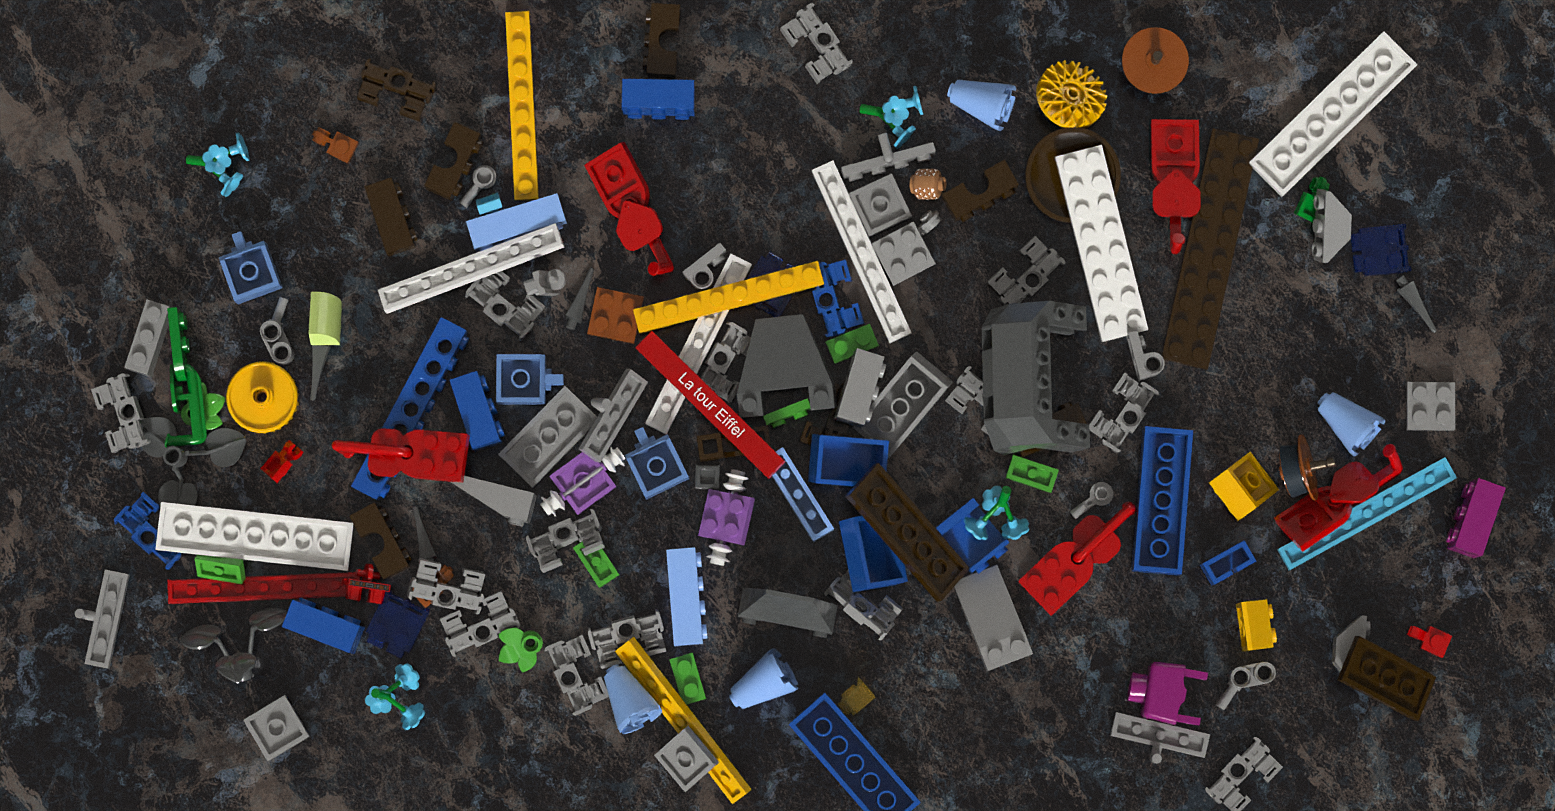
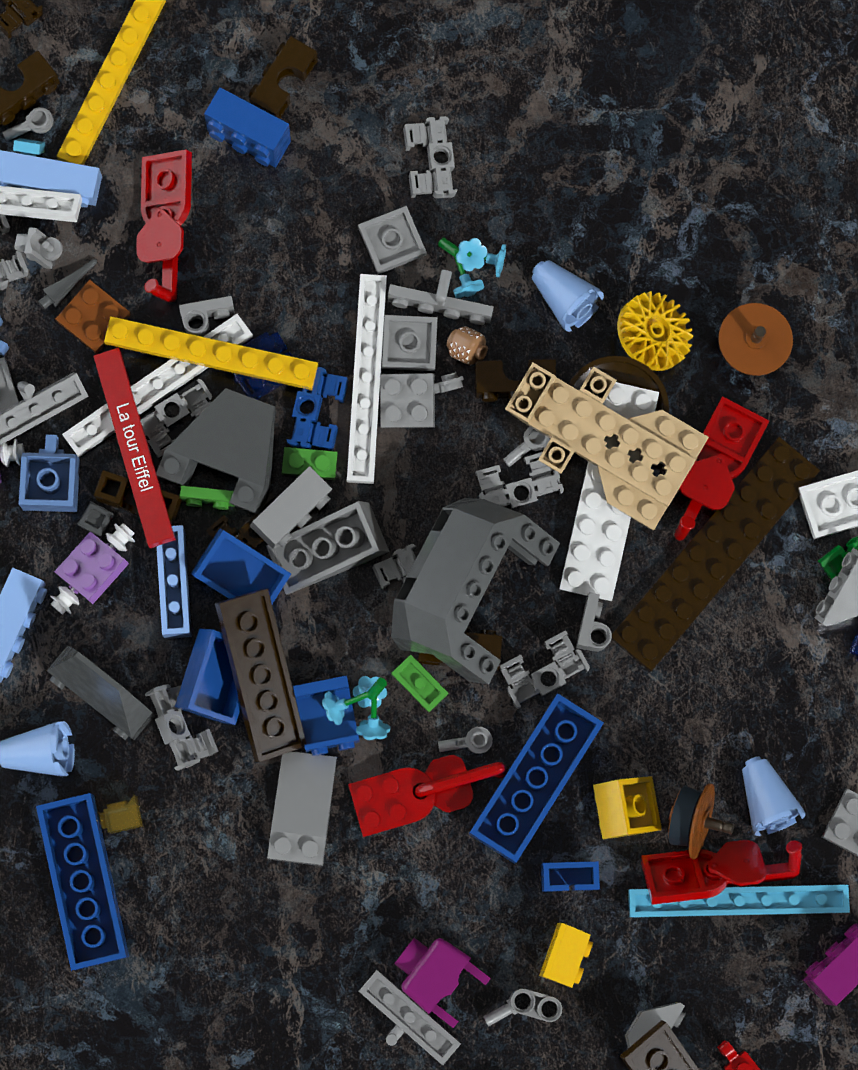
camera: 20 degrees right, 5 degrees down
none -> light grey plate [358,206,427,274]
none -> light grey plate [503,427,550,467]
none -> tan piece [505,362,709,530]

